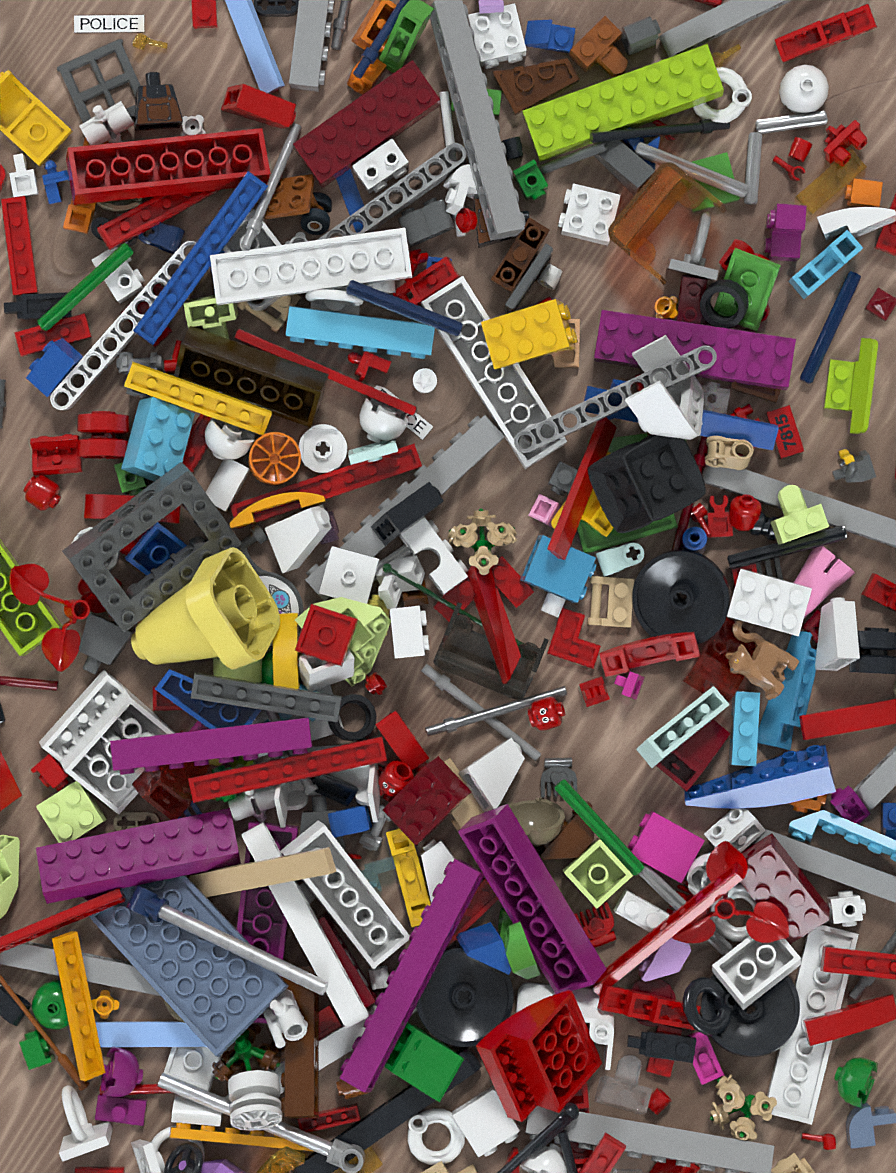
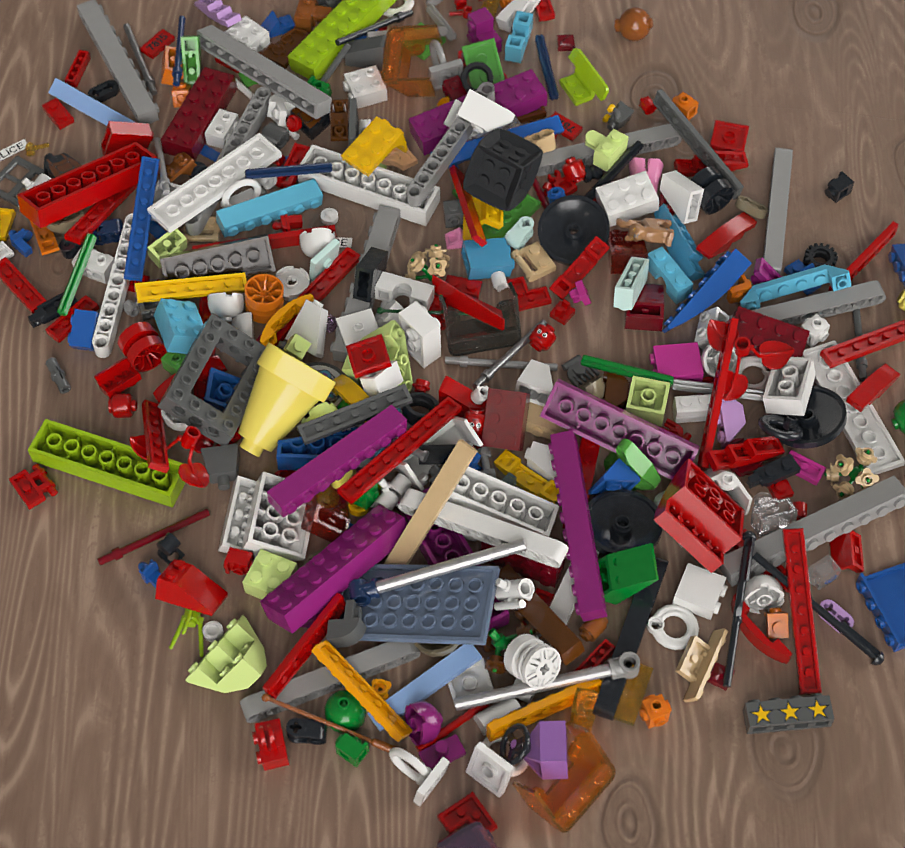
camera: 30 degrees left, 30 degrees down
none -> red tile [141,399,169,474]
none -> yellowish green brick [283,333,312,360]
none -> dark grey brick [326,599,367,648]
none -> white hose [471,386,489,404]

